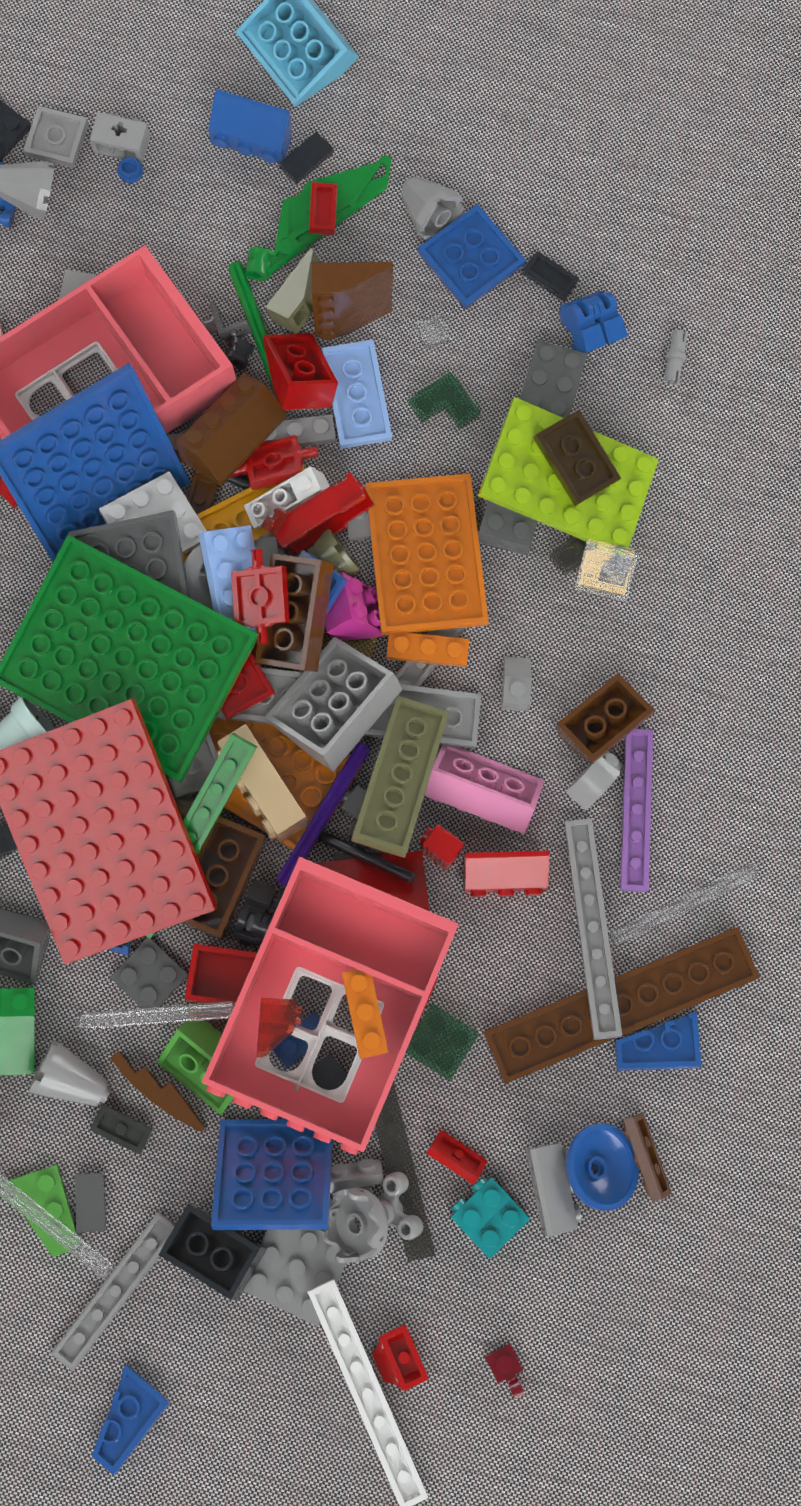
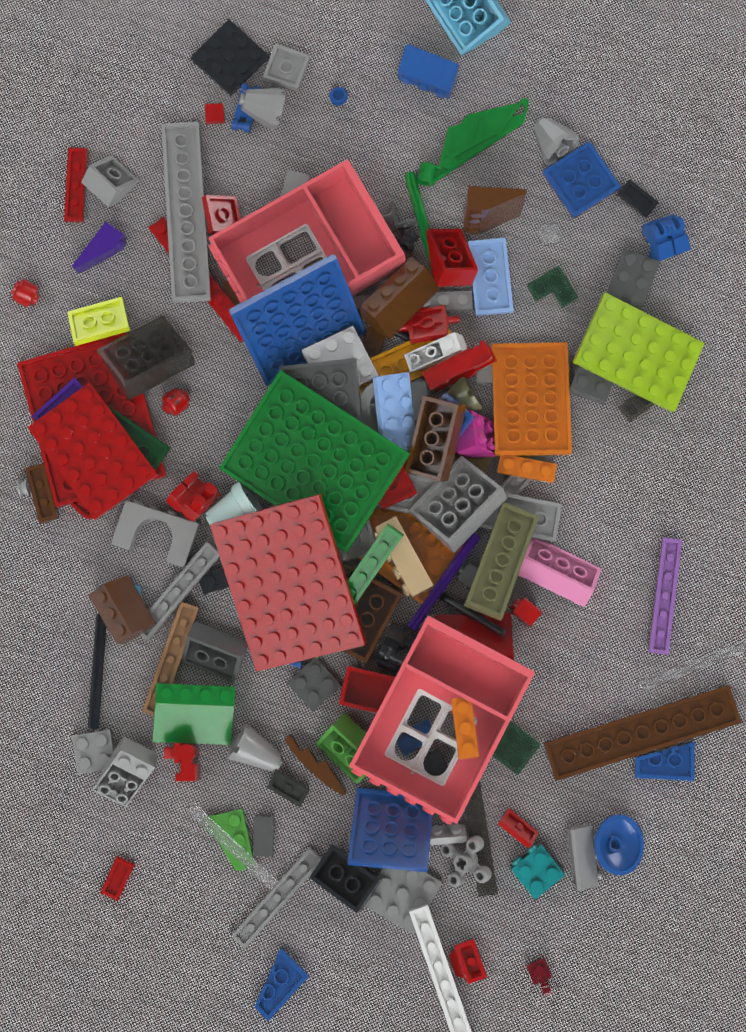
camera: 15 degrees right, 5 degrees up
clear axle [76,1001,235,1029] -> none
light grey brick [90,112,150,163] -> none
plate [231,549,290,645] -> none
clear red slope [256,997,302,1058] -> none
clear red tile [261,508,289,536] -> none
slope [265,248,320,334] -> none
black tile [279,132,334,185] -> none
red tile [309,182,337,236] -> none
light grey plate [324,1187,388,1263] -> none
slope [463,851,549,898] -> none
light grey slope [501,656,532,711] -> none
dark brown plate [533,410,621,506] -> none
reddish brown slope [556,673,655,763] -> none
light grey plate [564,818,622,1040] -> none
light grey brick [565,751,624,810] -> none
clear tile [574,539,640,602] -> none
reddish brown plate [623,1112,672,1202] -> none
light grey pin [663,330,688,385] -> none

